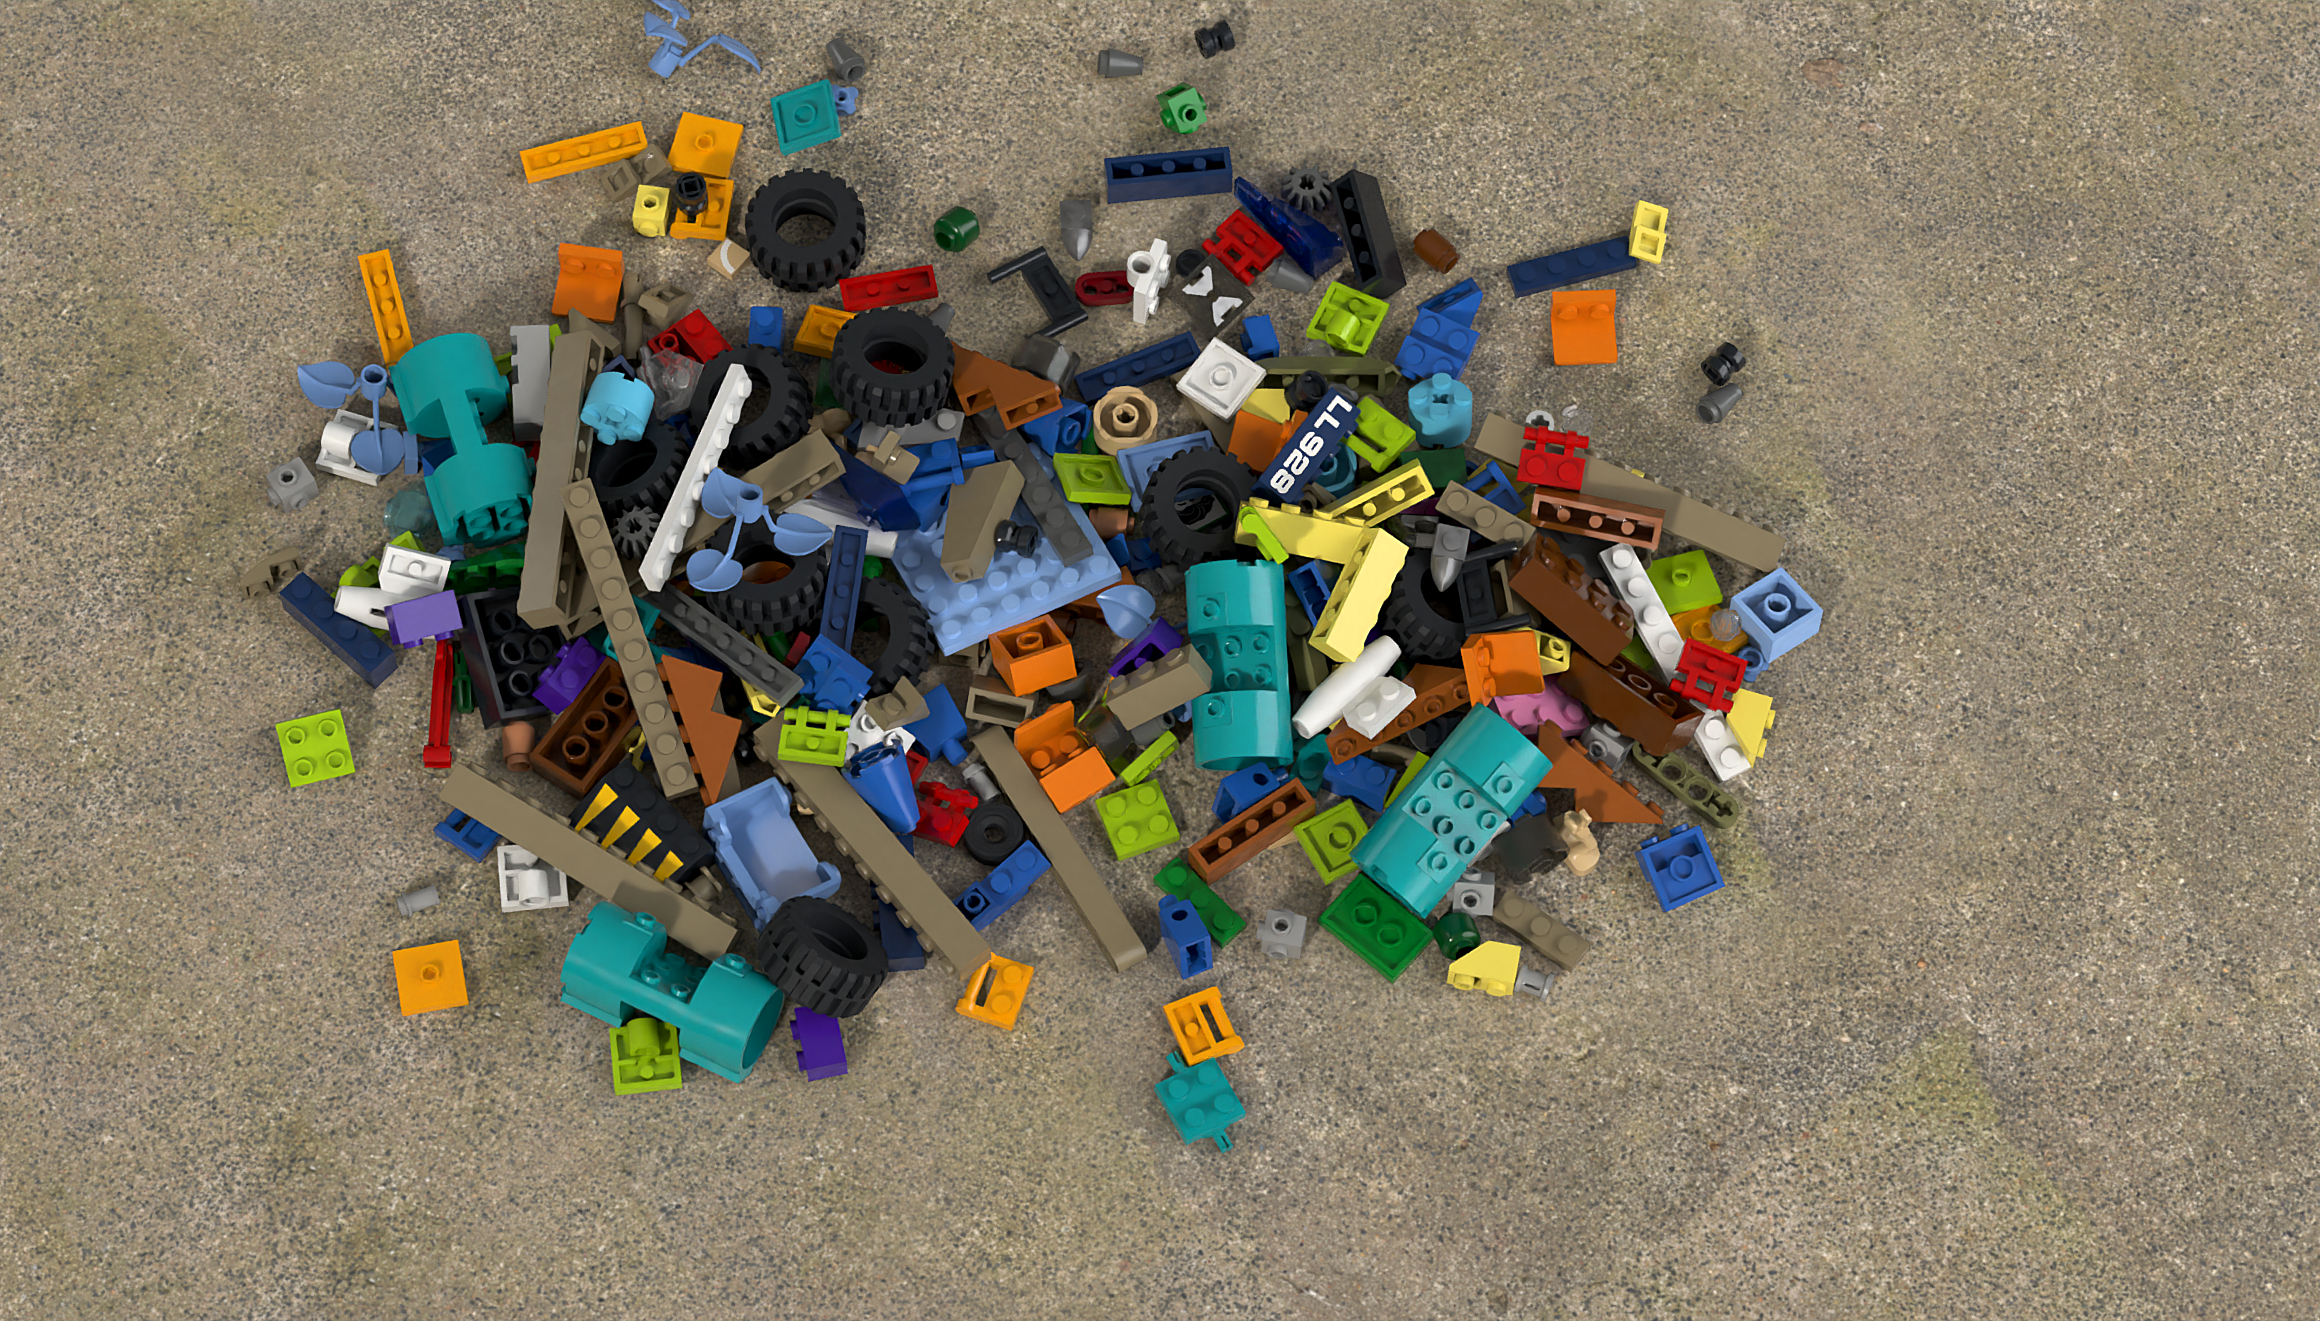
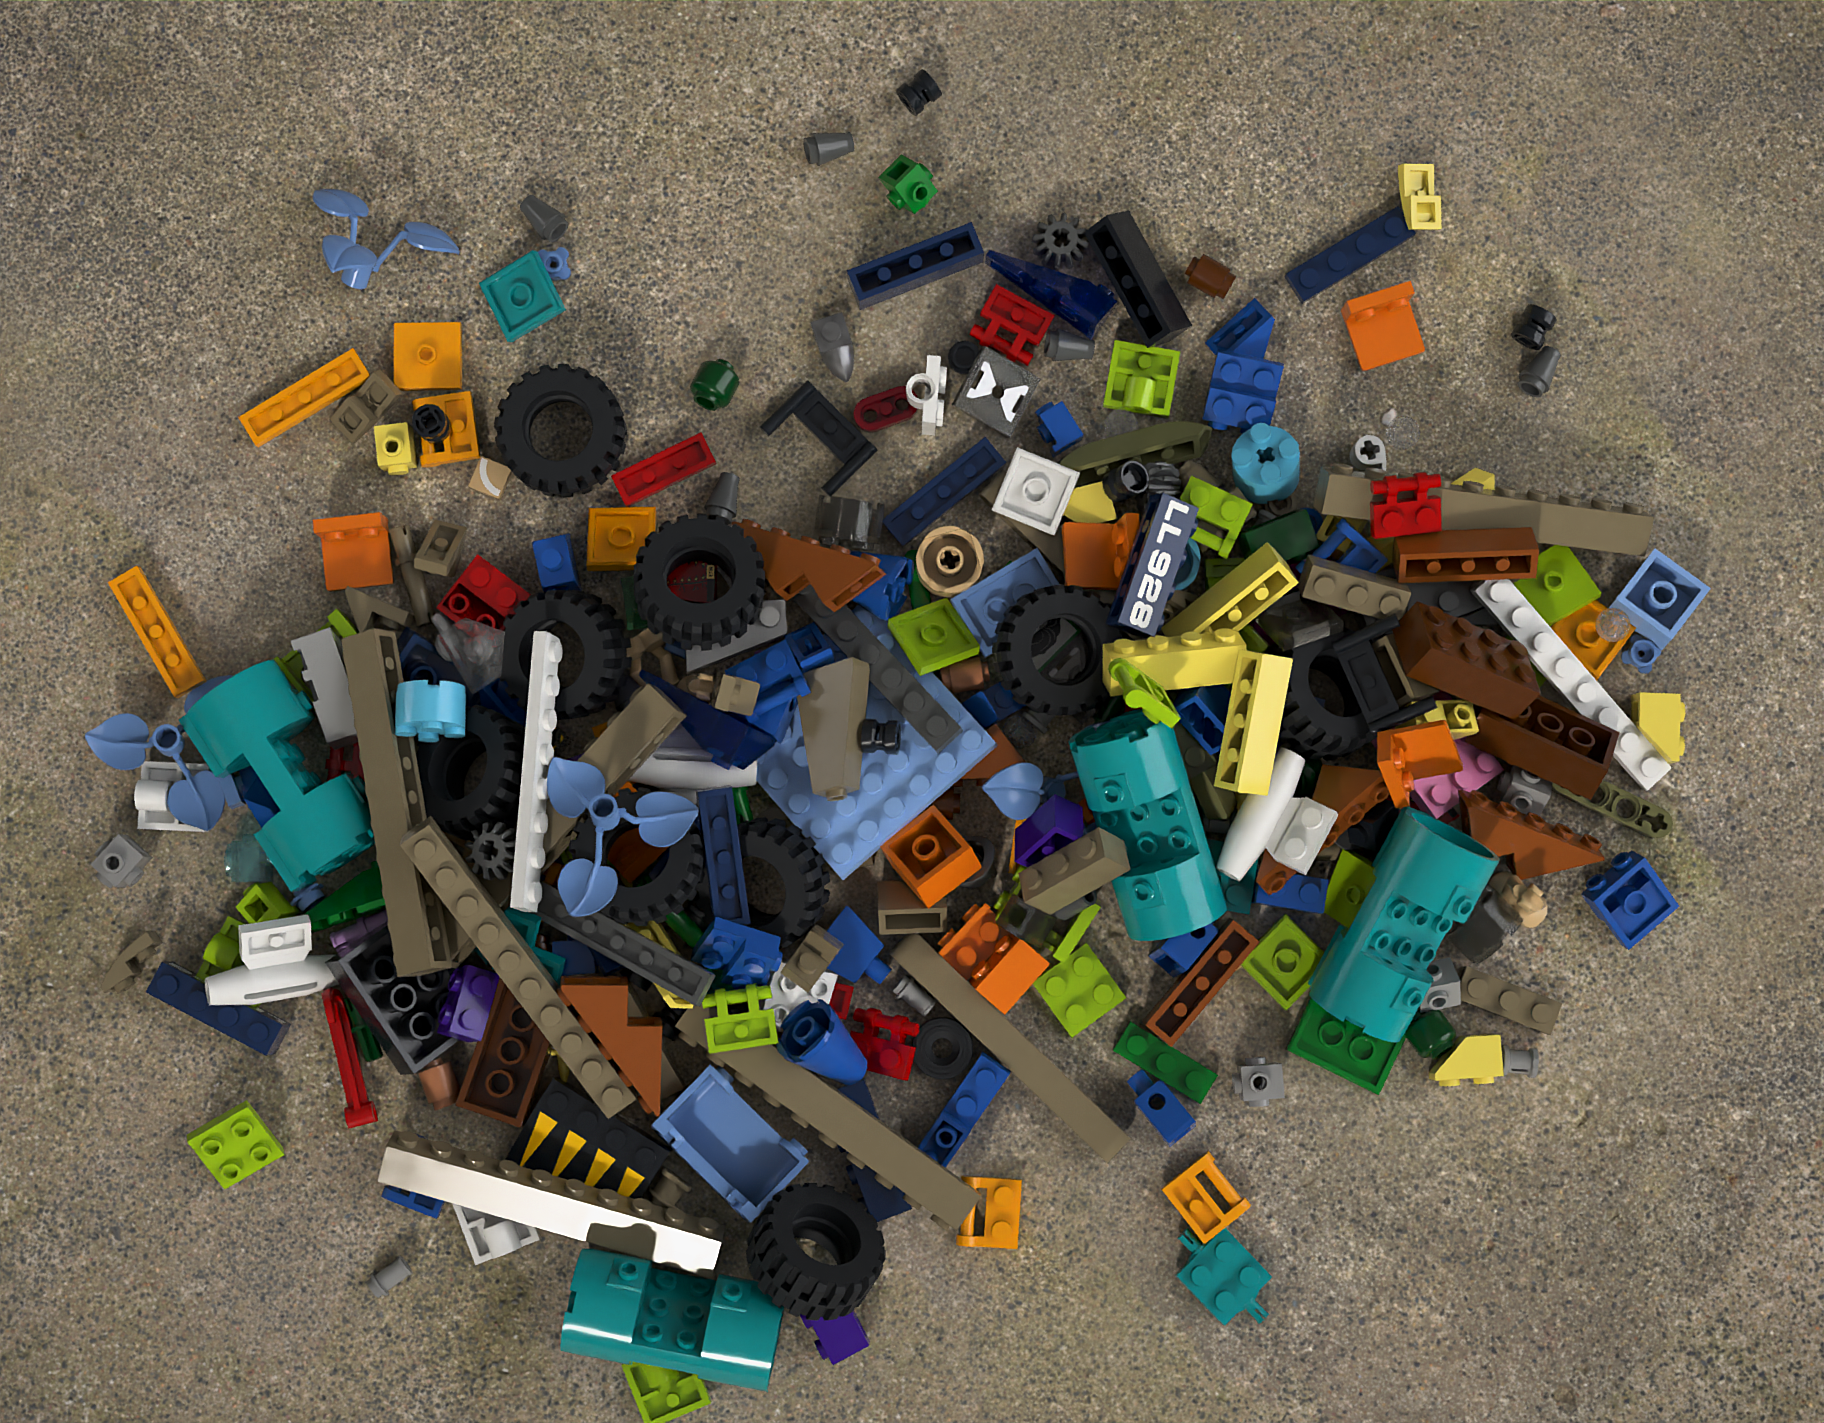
camera: 15 degrees left, 20 degrees up
brick [383,590,463,649] -> none
light orange plate [392,939,469,1017] -> none
dark red tile [781,632,811,671] -> none
flat silver plate [1430,523,1470,592] -> none
red plate [1668,637,1748,714] -> none

